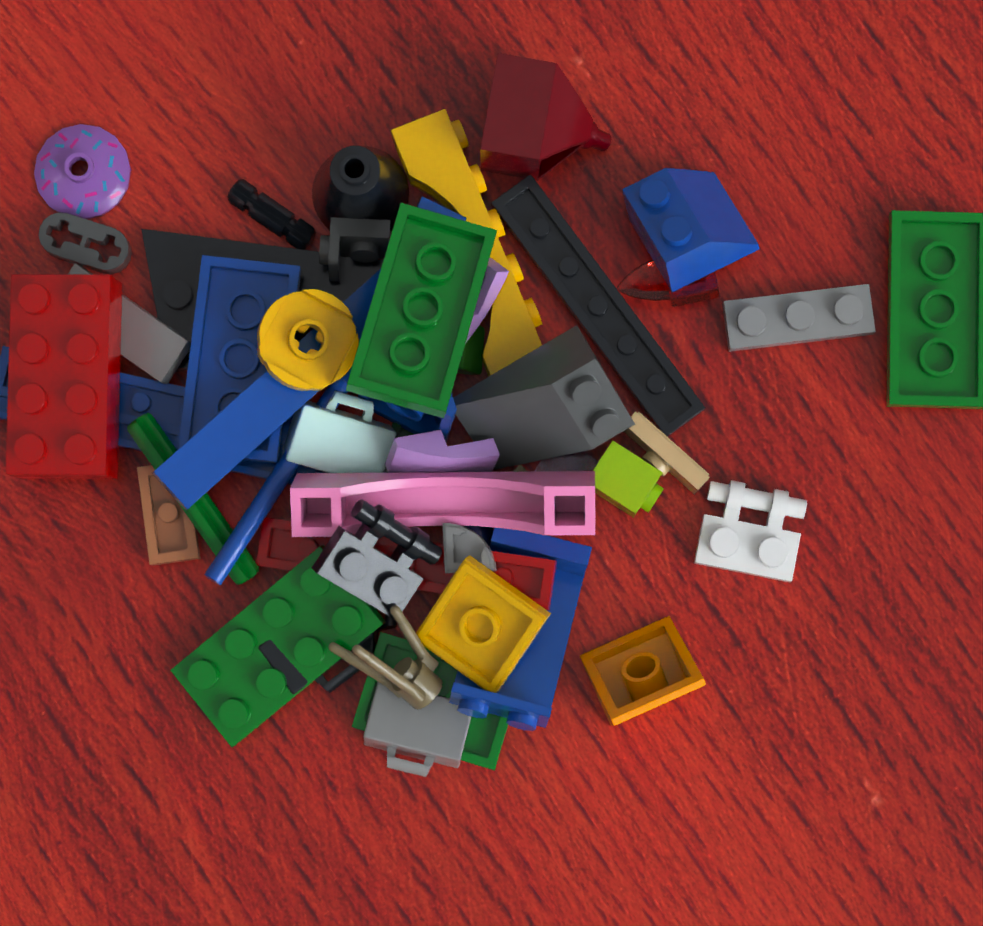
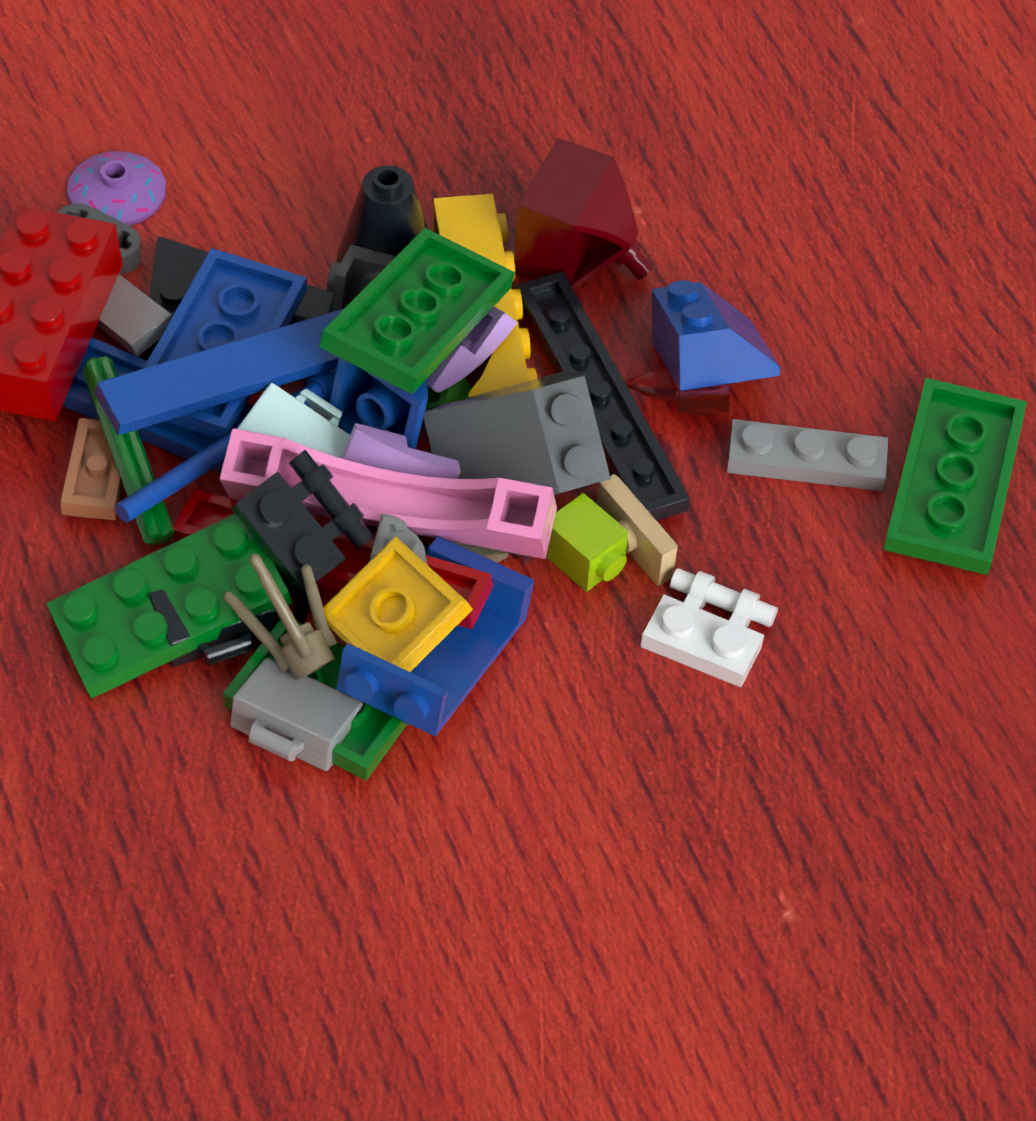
camera: 10 degrees right, 30 degrees down
black axle [227,179,316,250] -> none
yellow plate [257,289,359,391] -> none
light orange slope [580,616,706,726] -> none

